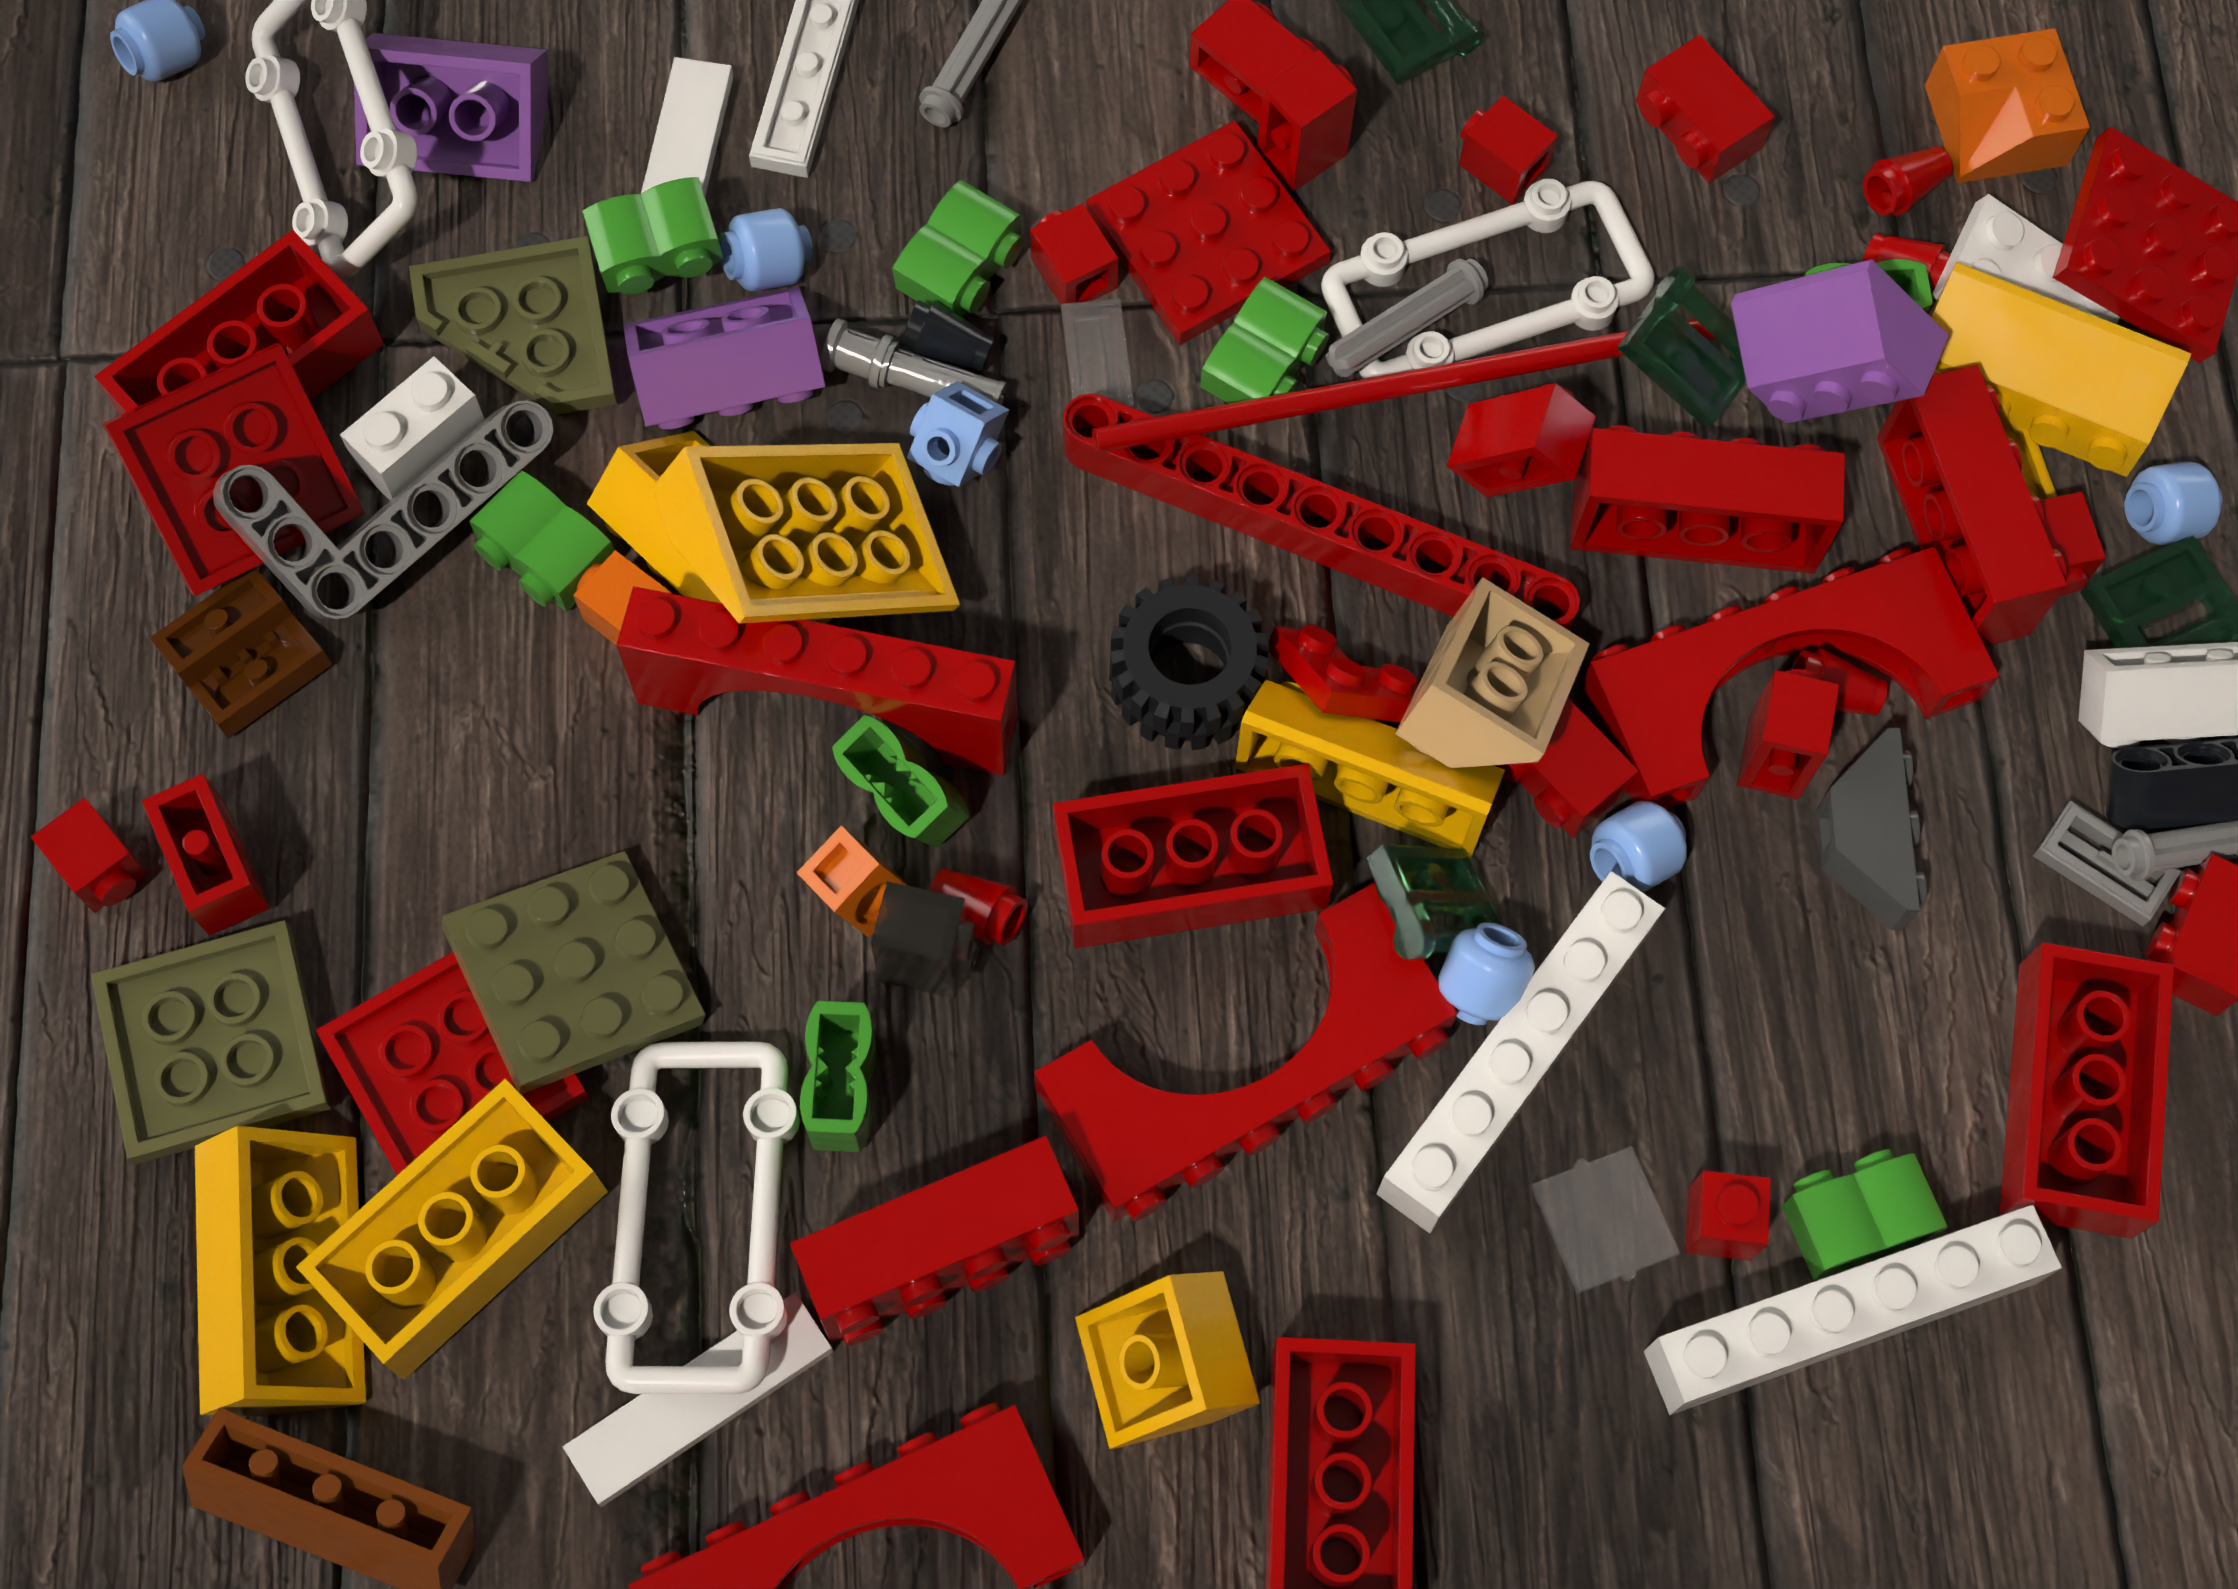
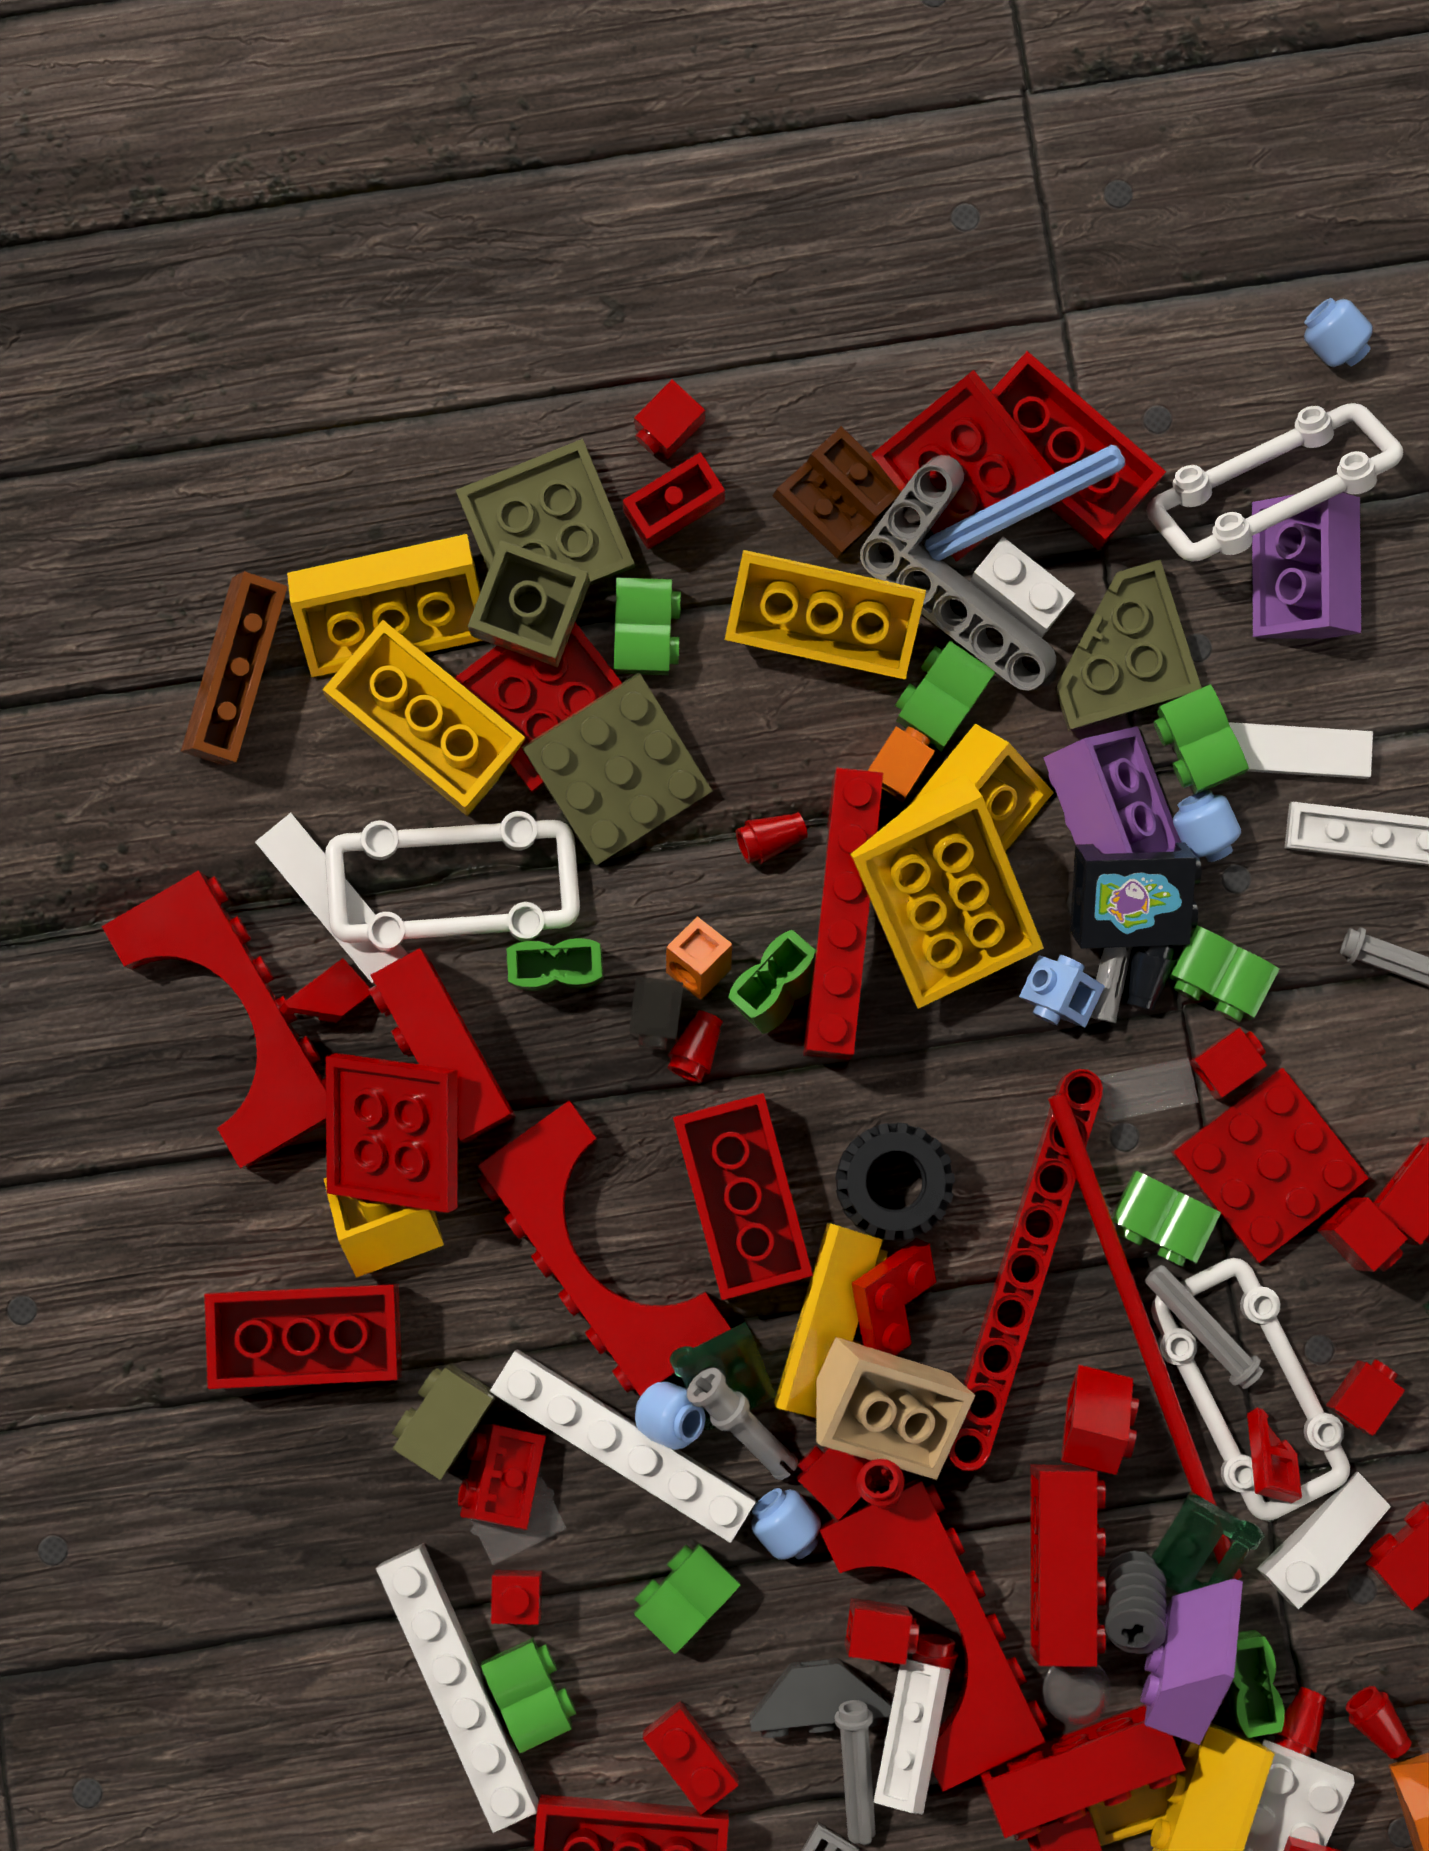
camera: 85 degrees right, 15 degrees up
none -> red tile [279,958,371,1023]
none -> red plate [326,1053,458,1213]
none -> olive brick [392,1364,497,1480]
none -> red bracket [458,1424,546,1530]
none -> olive brick [468,540,590,668]
none -> bright green brick [614,578,681,675]
none -> bright green brick [634,1543,740,1654]
none -> red brick [643,1701,739,1815]
none -> light grey pin [687,1368,798,1480]
none -> yellow slope [724,550,926,680]
none -> red cone [736,812,808,864]
none -> light grey axle [834,1700,876,1845]
none -> red cone [856,1459,904,1509]
none -> white plate [874,1660,950,1814]
none -> light blue axle [925,445,1125,561]
none -> clear piece [1043,1664,1111,1726]
none -> black panel [1070,842,1202,949]
none -> dark grey piece [1105,1551,1166,1654]
none -> red tile [1247,1407,1302,1503]
none -> white slope [1256,1471,1391,1609]

